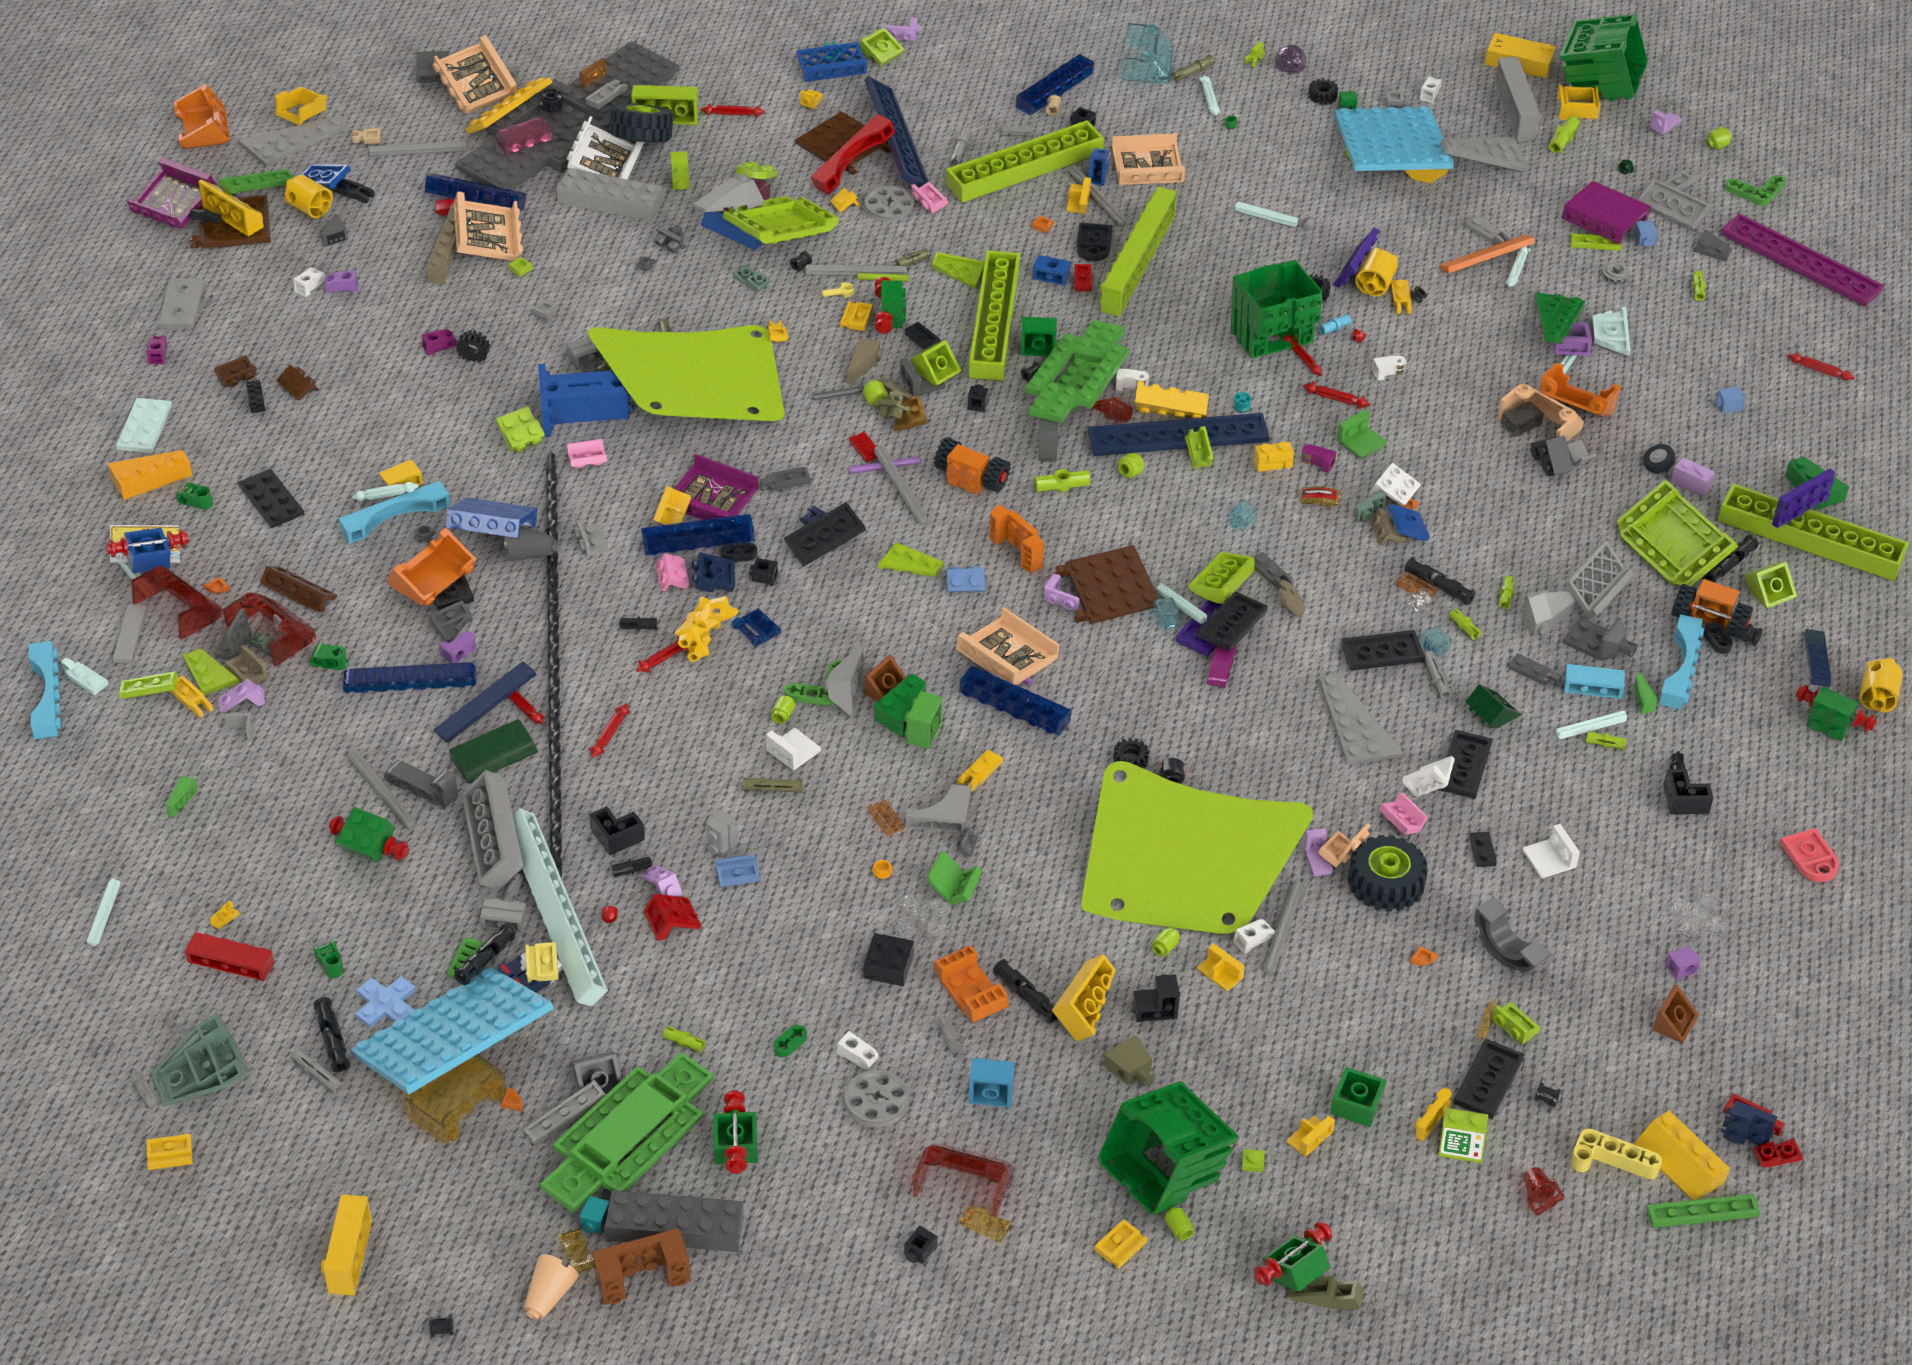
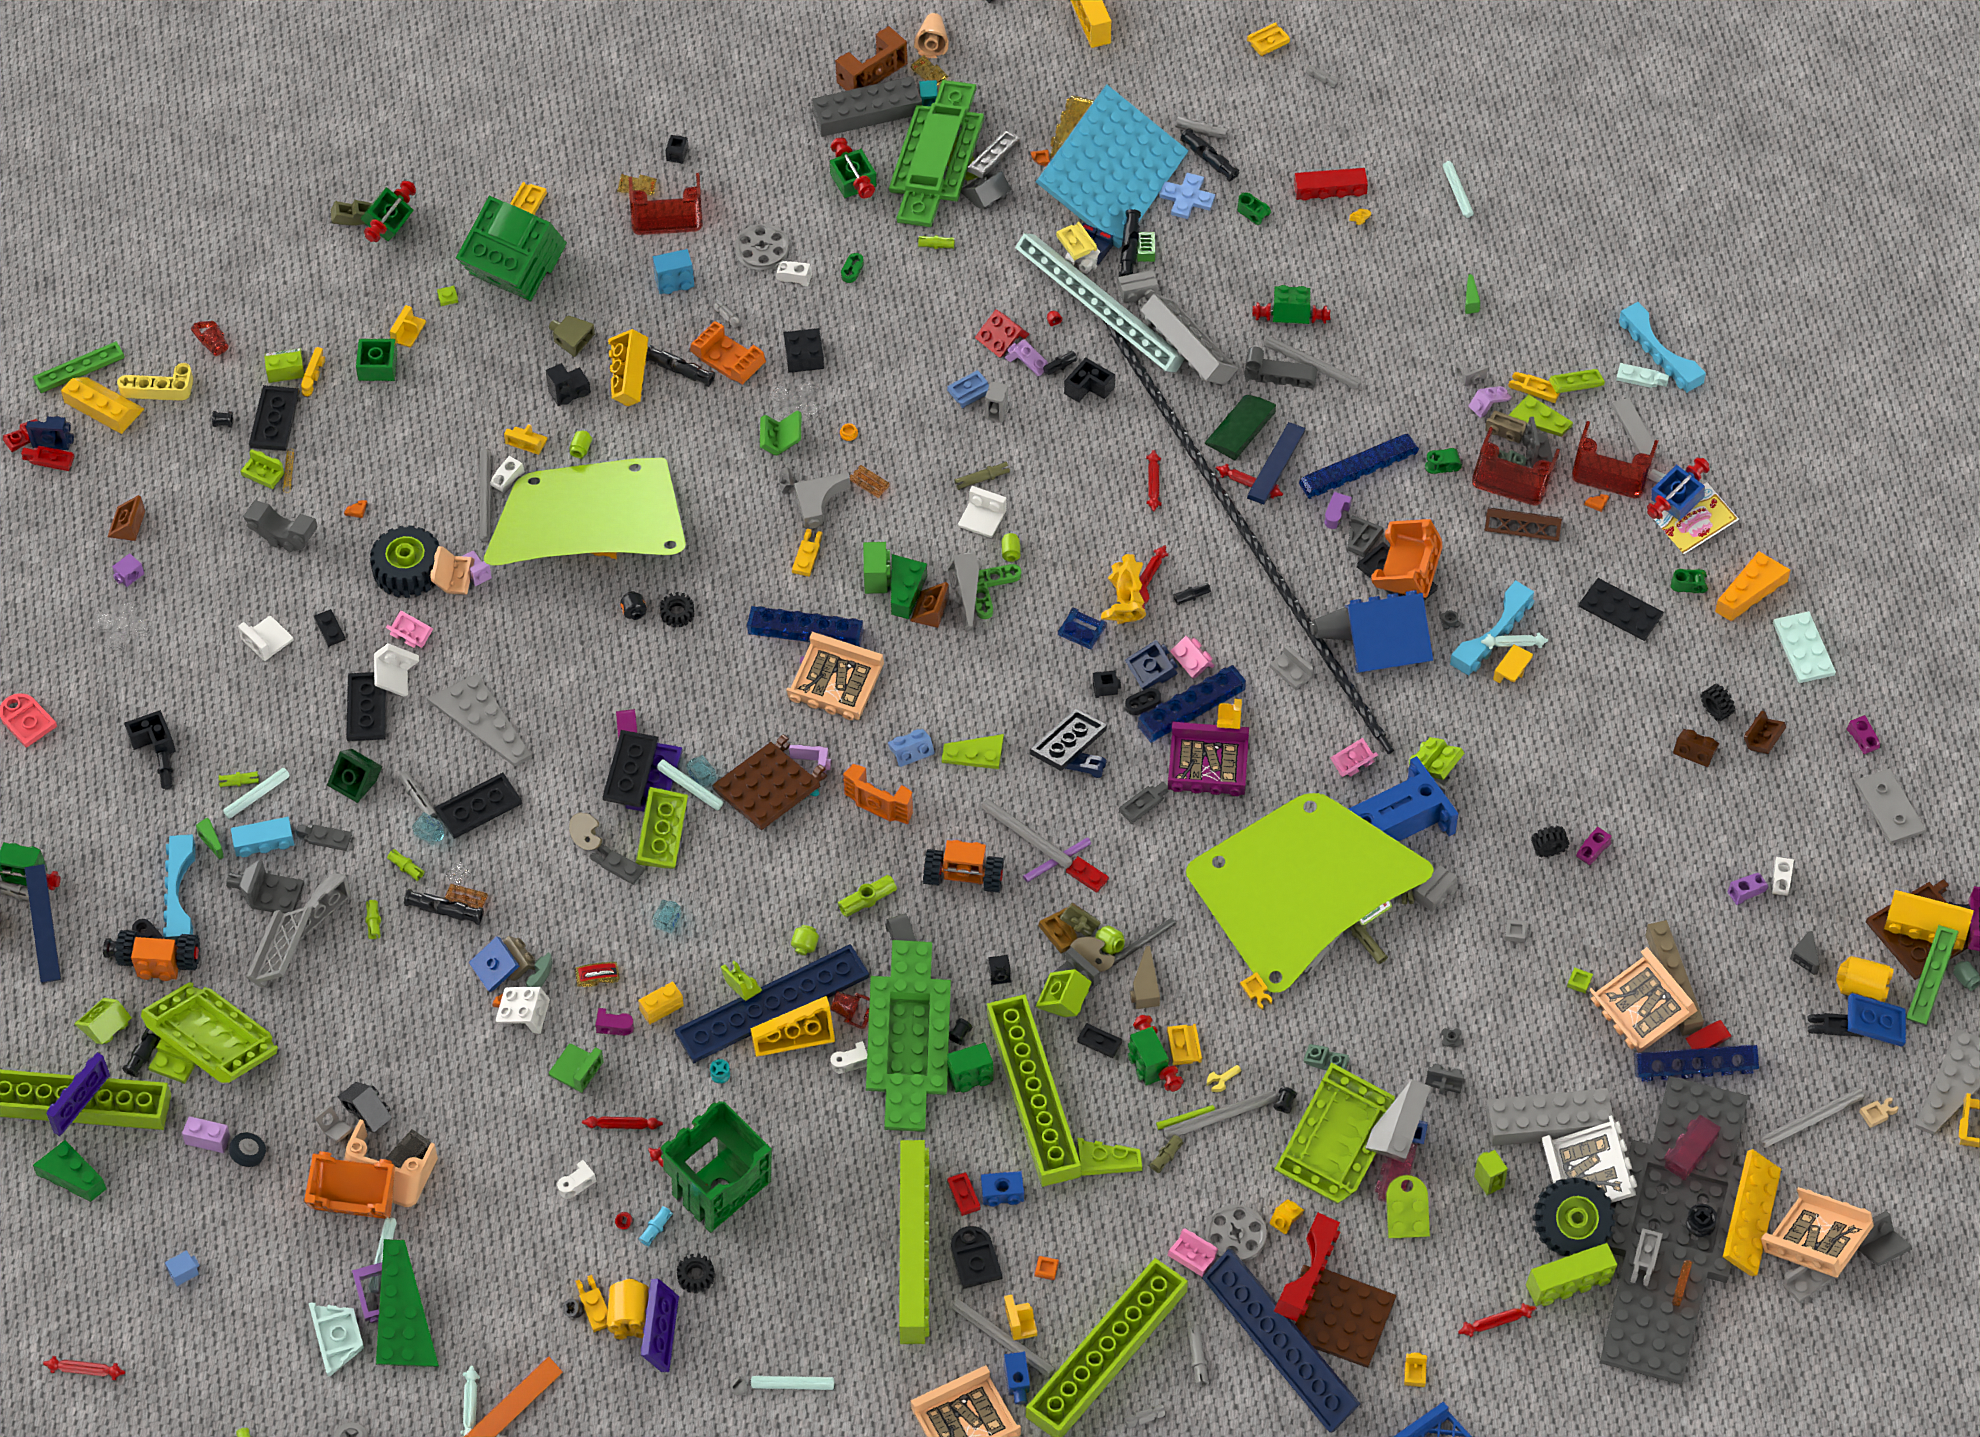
camera: 160 degrees right, 10 degrees up
sand green wedge [150,1013,248,1106] -> none

